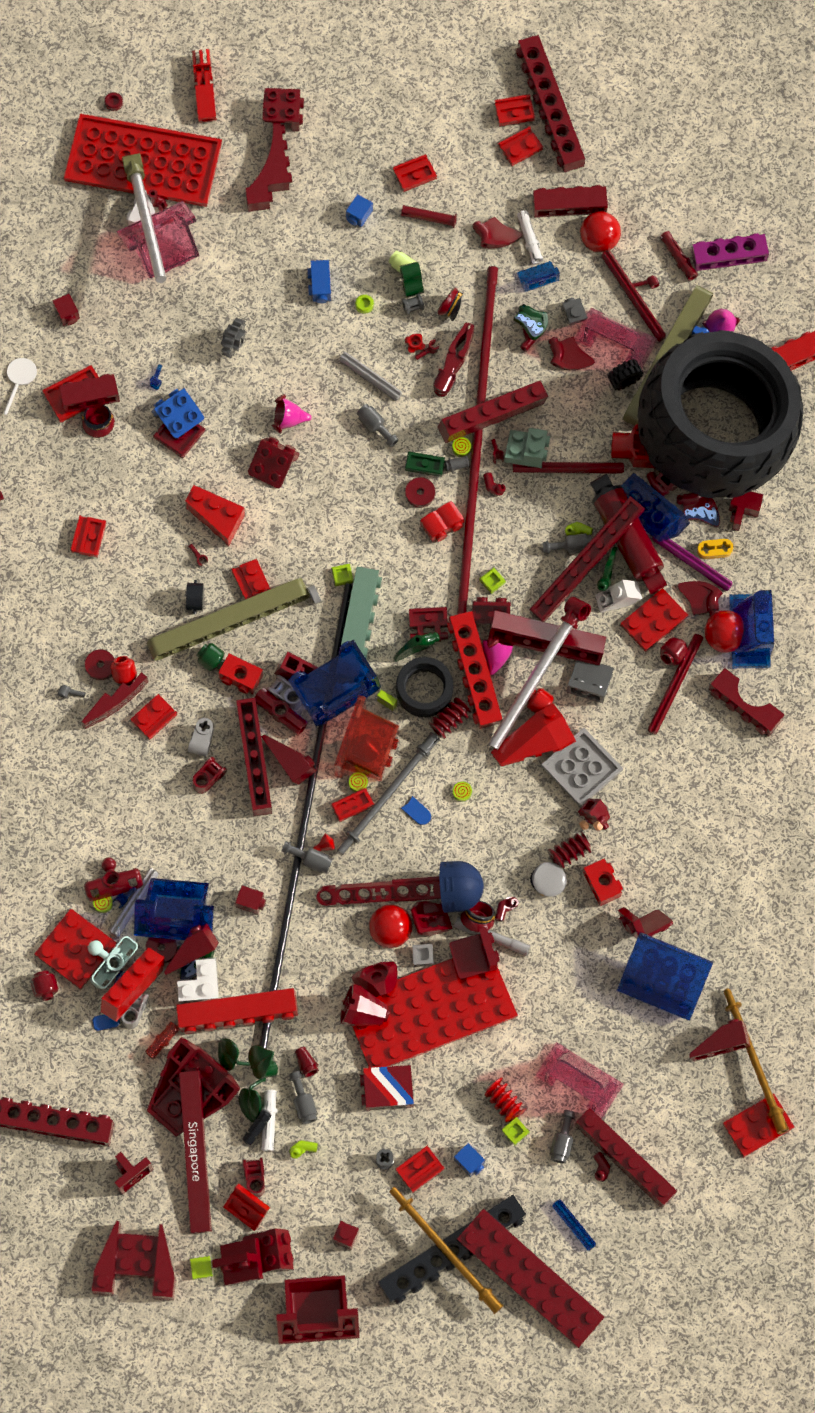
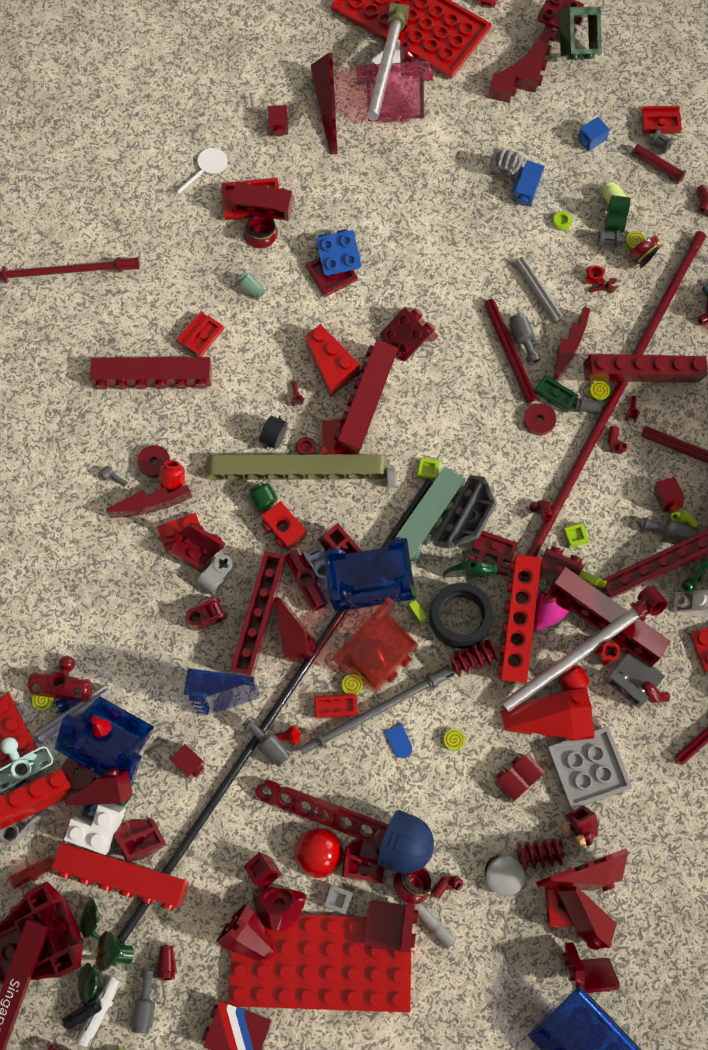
camera: 25 degrees right, 0 degrees up
clear blue hand [150,364,162,390] -> none
dark grey gear [221,317,247,358] -> none
dark pink hat [271,394,312,434] -> none
red brick [420,501,464,542] -> none
dark red arm [433,322,474,397] -> none
sand green plate [504,428,550,468] -> none
none -> dark red brick [90,357,212,390]
none -> red rock [90,715,111,738]
none -> dark red slope [114,818,166,862]
none -> dark red bracket [168,523,225,573]
none -> clear blue slope [183,668,260,716]
none -> sand green cone [236,272,266,299]
none -> dark red brick [243,852,282,888]
none -> dark red tile [296,437,316,455]
none -> dark red wedge [311,53,338,154]
none -> dark red brick [334,339,399,454]
none -> dark grey wedge [432,475,497,549]
none -> dark red axle [484,298,536,403]
none -> light grey gear [489,148,522,177]
none -> dark red brick [495,753,545,803]
none -> dark red arm [529,500,553,520]
none -> dark red wedge [536,848,628,892]
none -> dark red slope [553,307,591,382]
none -> dark red slope [558,886,617,950]
none -> dark green window [559,7,602,60]
none -> lime tile [579,570,607,588]
none -> red piece [593,641,620,666]
none -> lime tile [625,231,645,250]
none -> dark red arm [641,681,670,703]
none -> dark grey bush [649,129,675,154]
none -> dark red brick [654,477,685,513]

